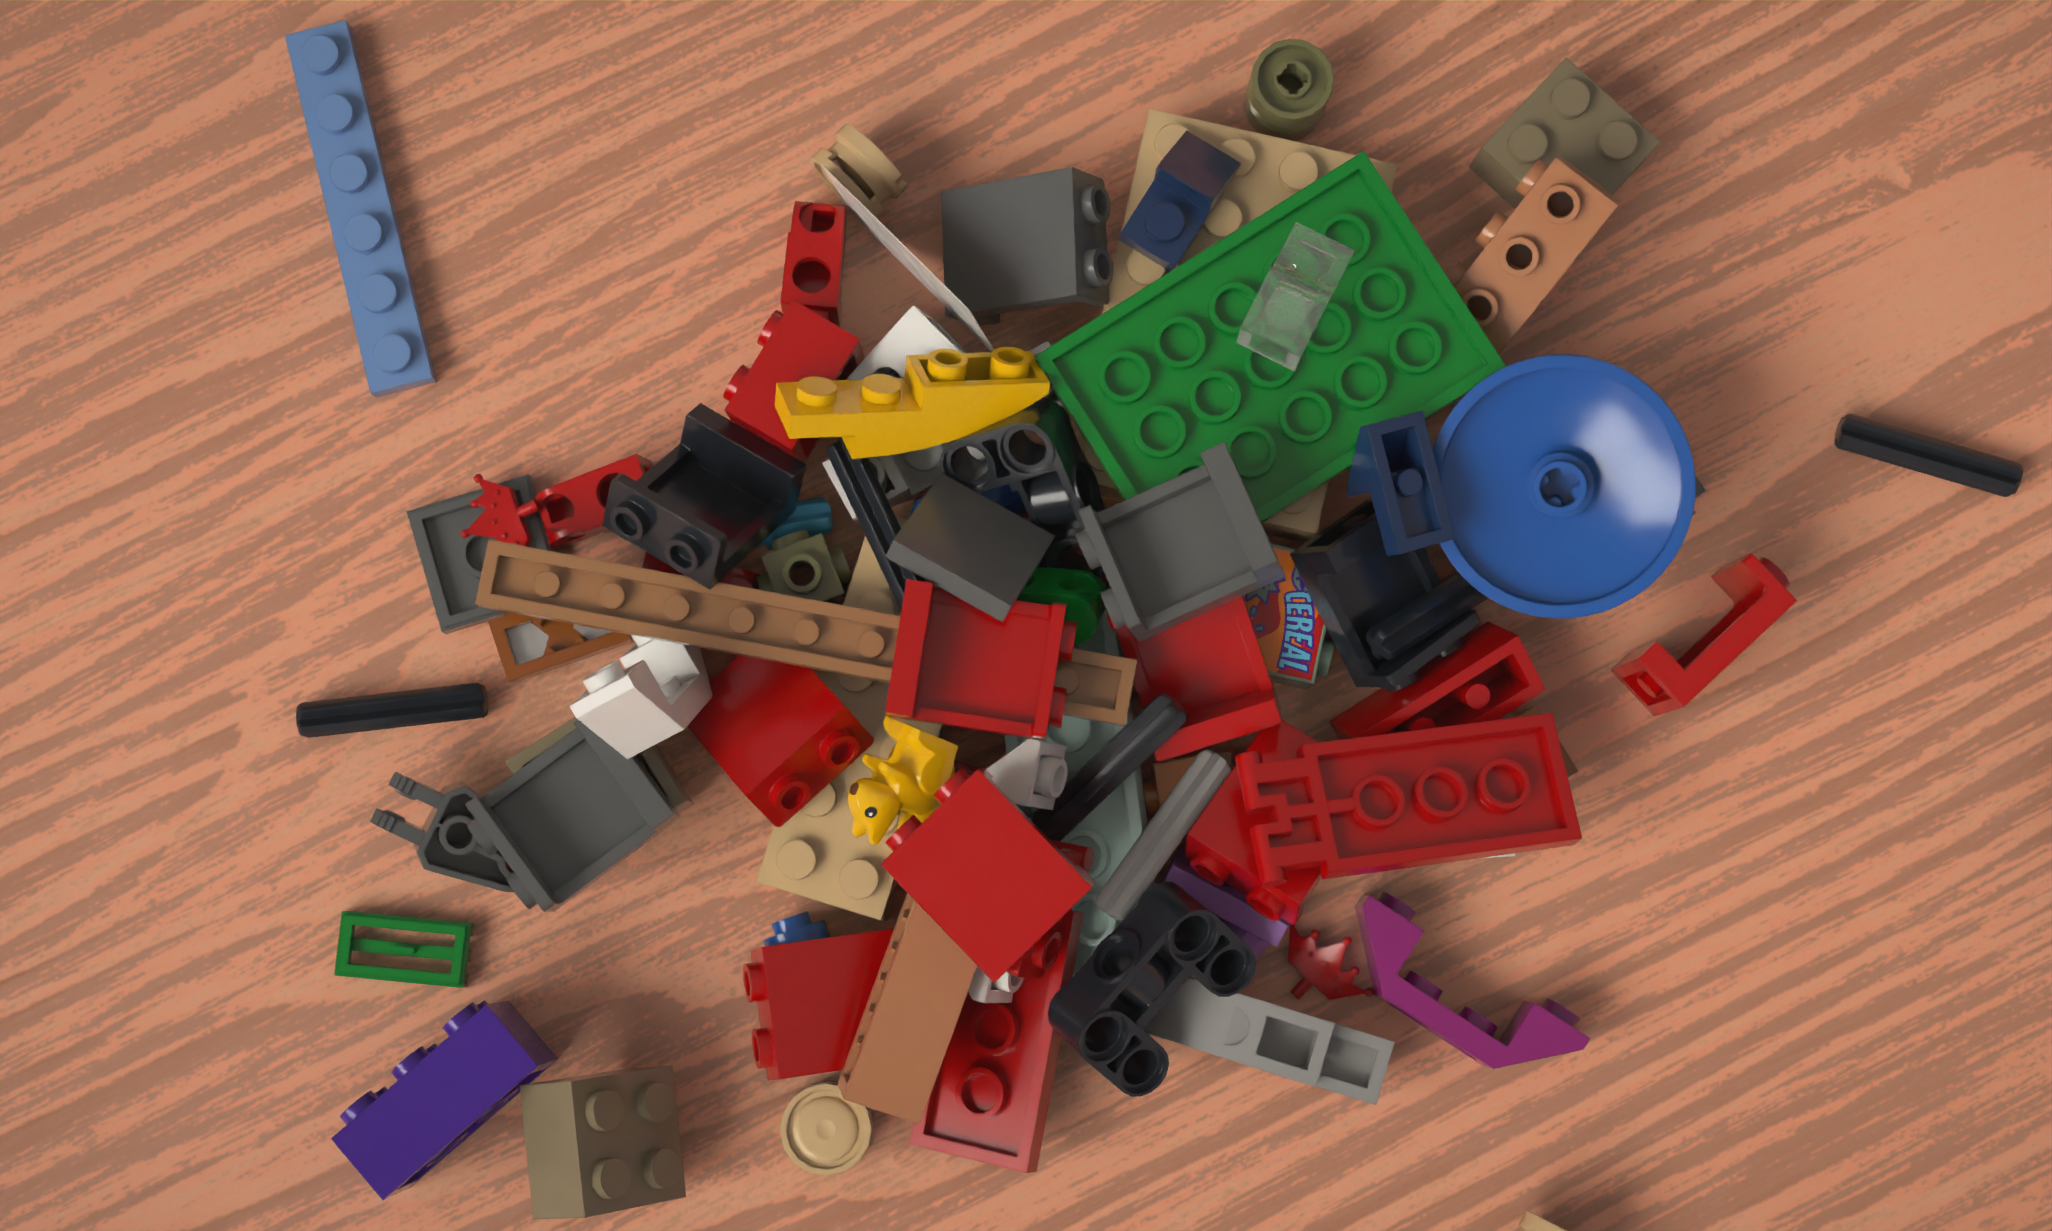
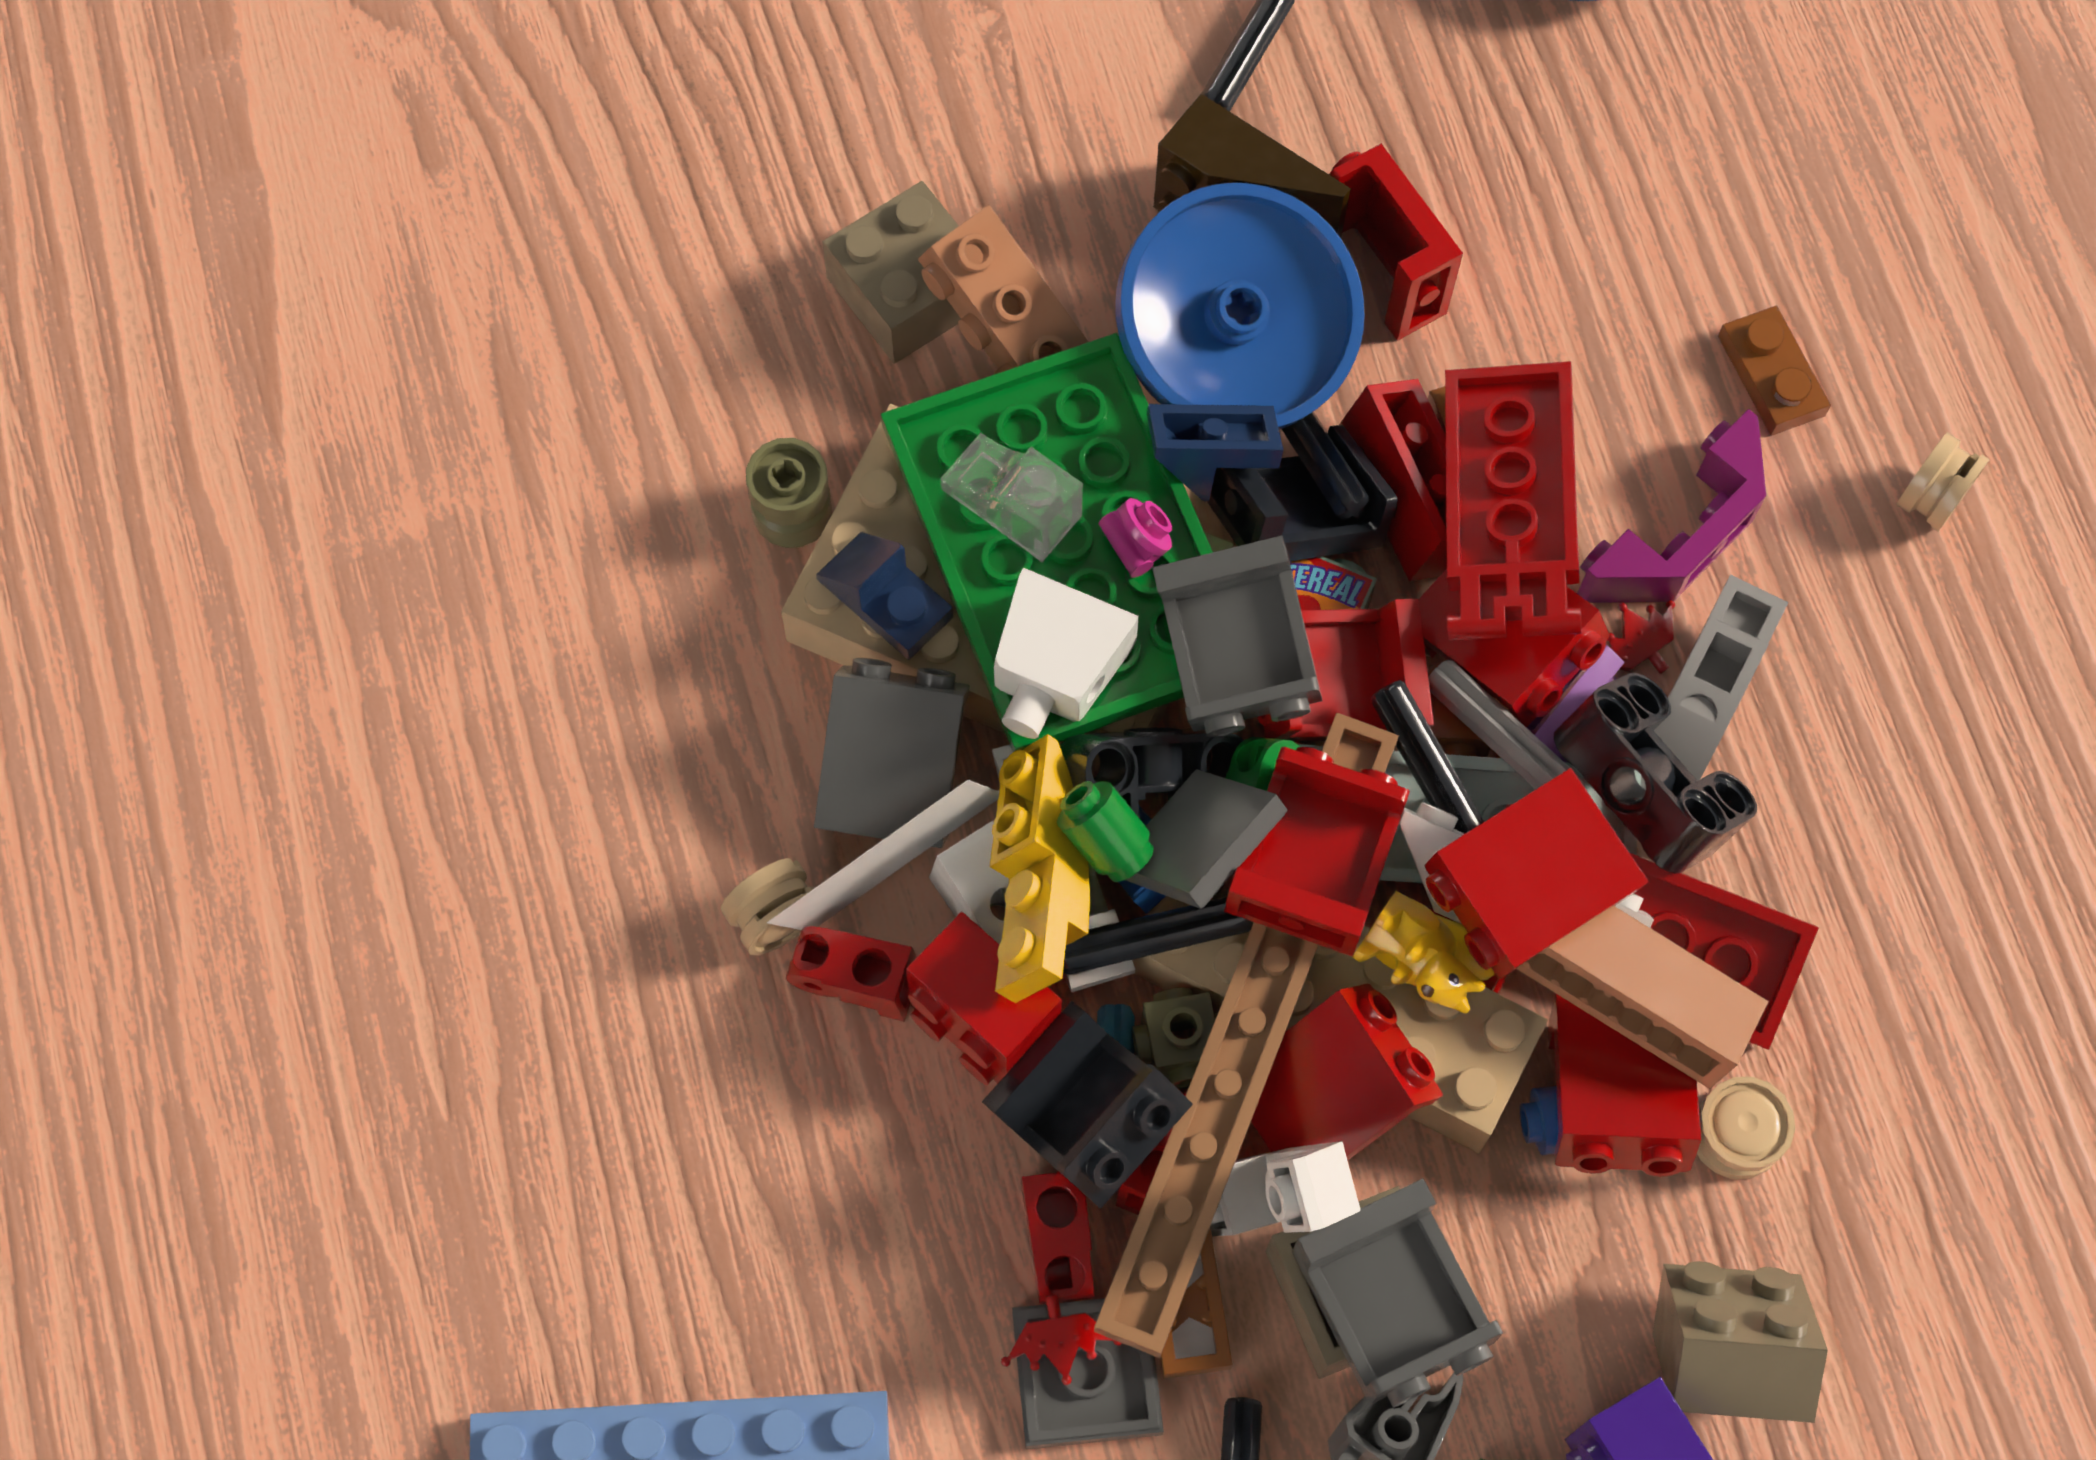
camera: 75 degrees left, 15 degrees down
none -> white torso [994,568,1138,739]
none -> green brick [1057,781,1154,882]
none -> dark pink plate [1098,498,1172,578]
none -> dark brown slope [1153,94,1351,238]
none -> dark orange piece [1718,305,1831,436]

